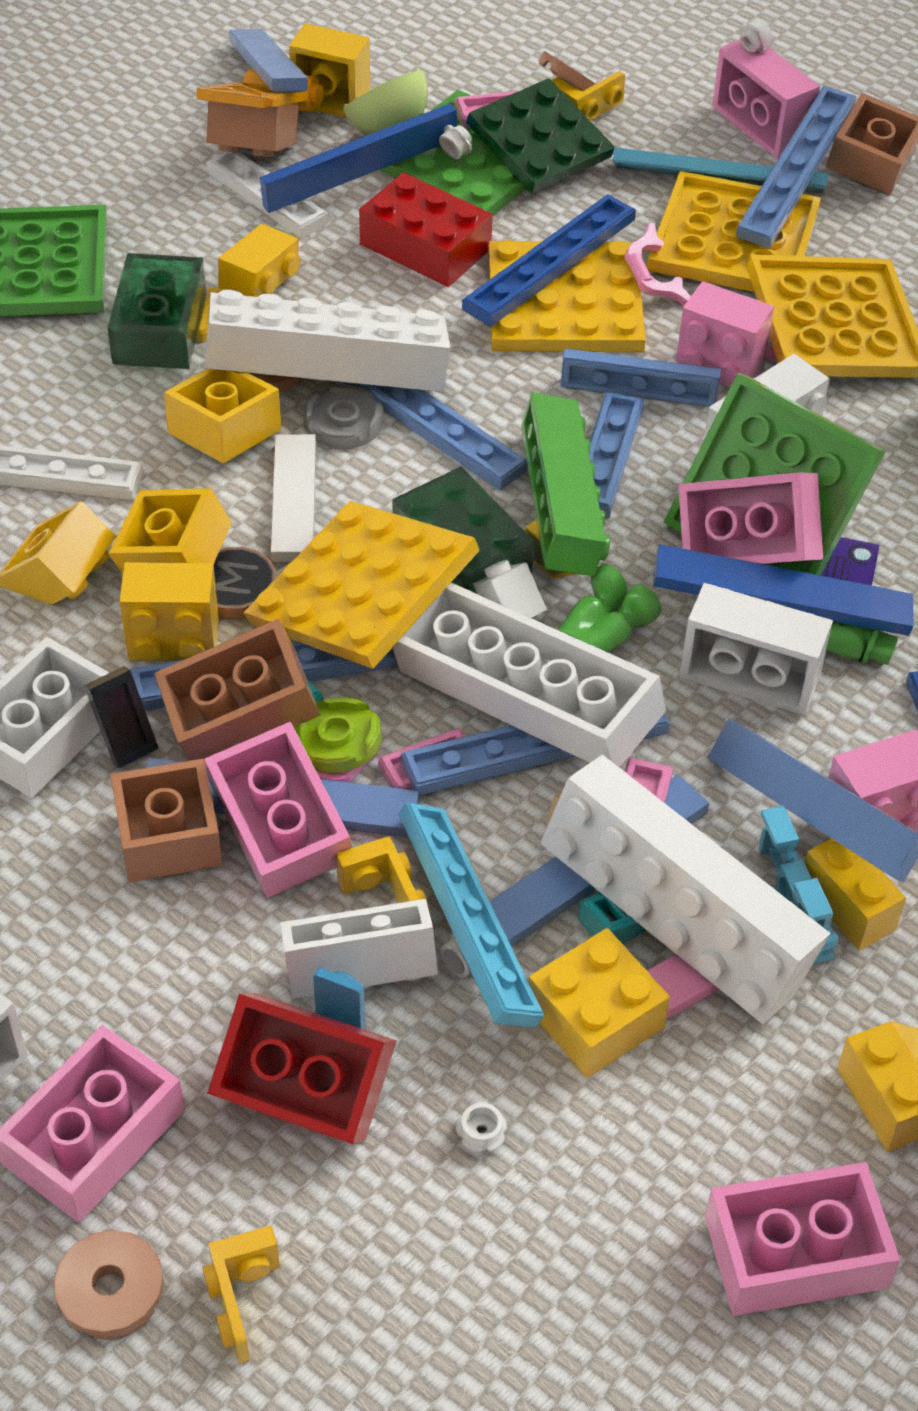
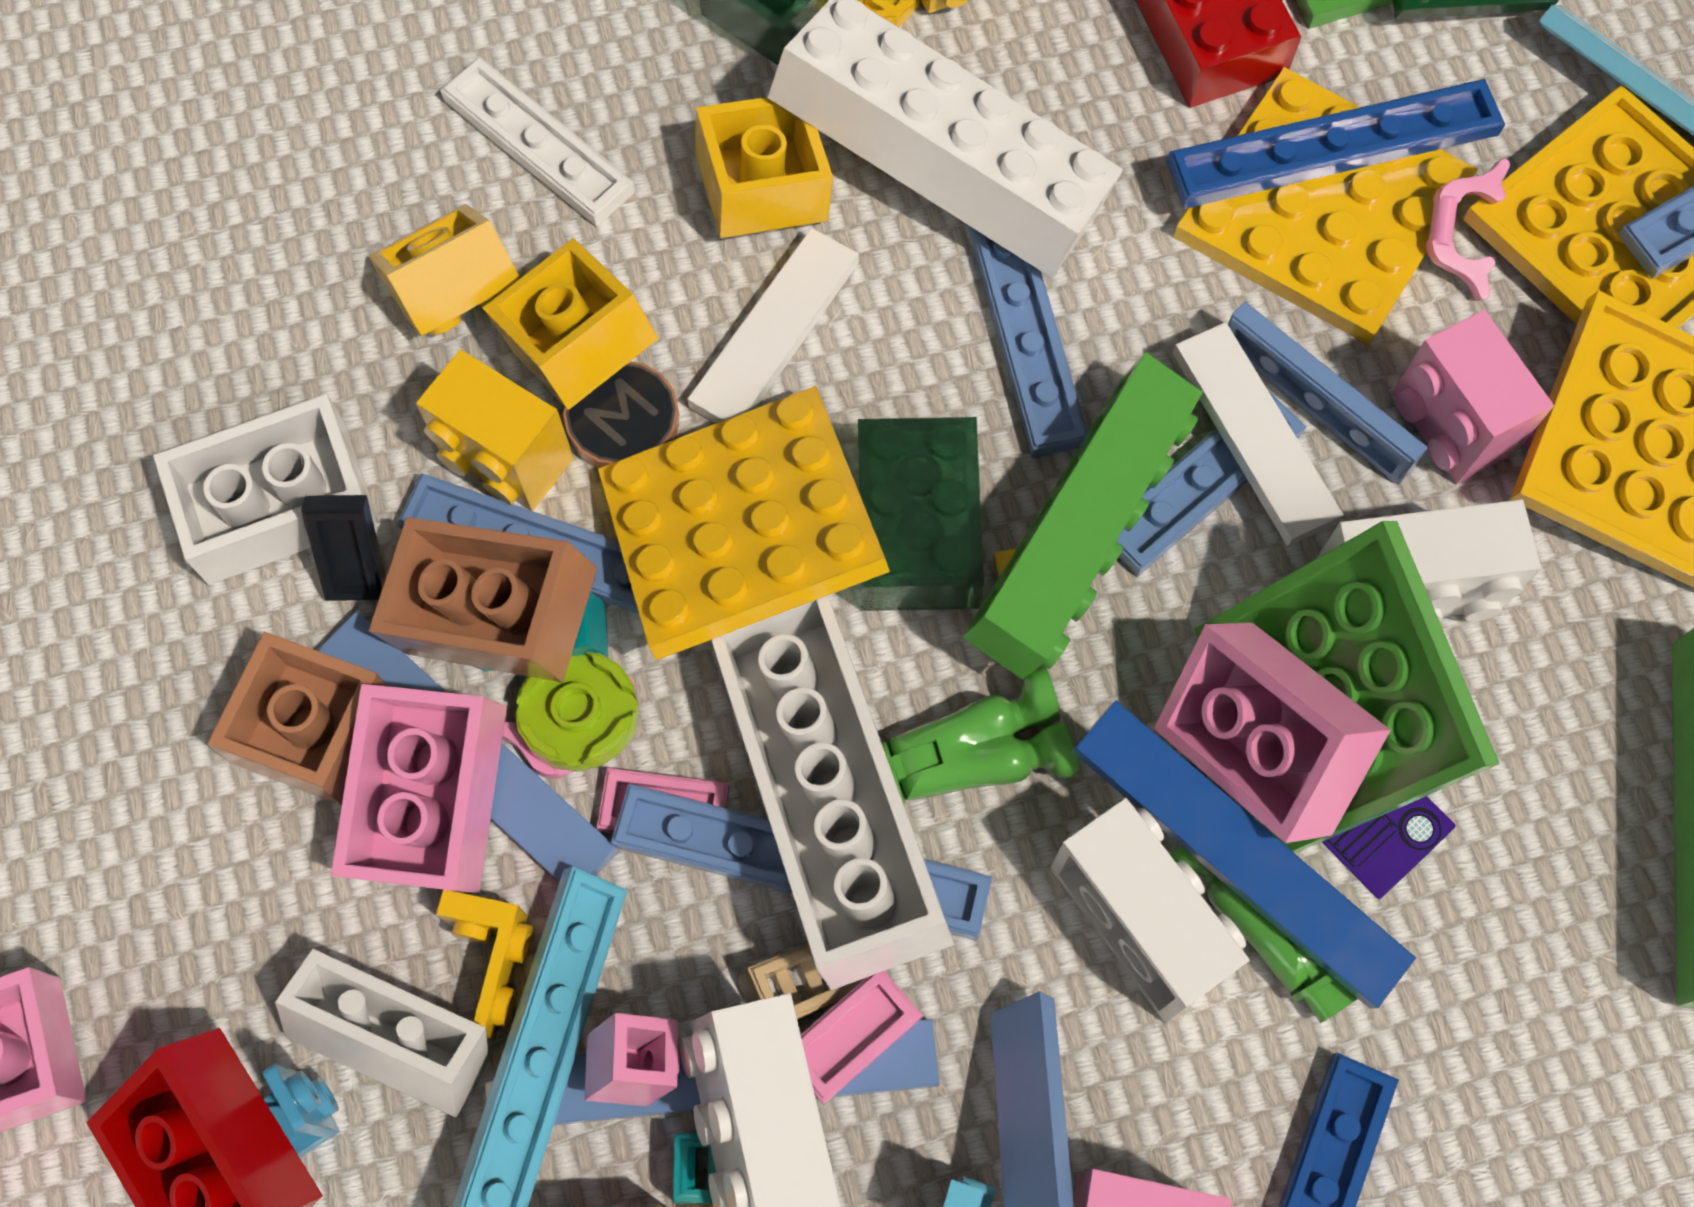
camera: 35 degrees right, 20 degrees up
light grey tile [305,385,383,449] -> none
white brick [473,560,547,618] -> none
none -> bright pink brick [585,1013,680,1106]
none -> white tile [1172,322,1344,547]

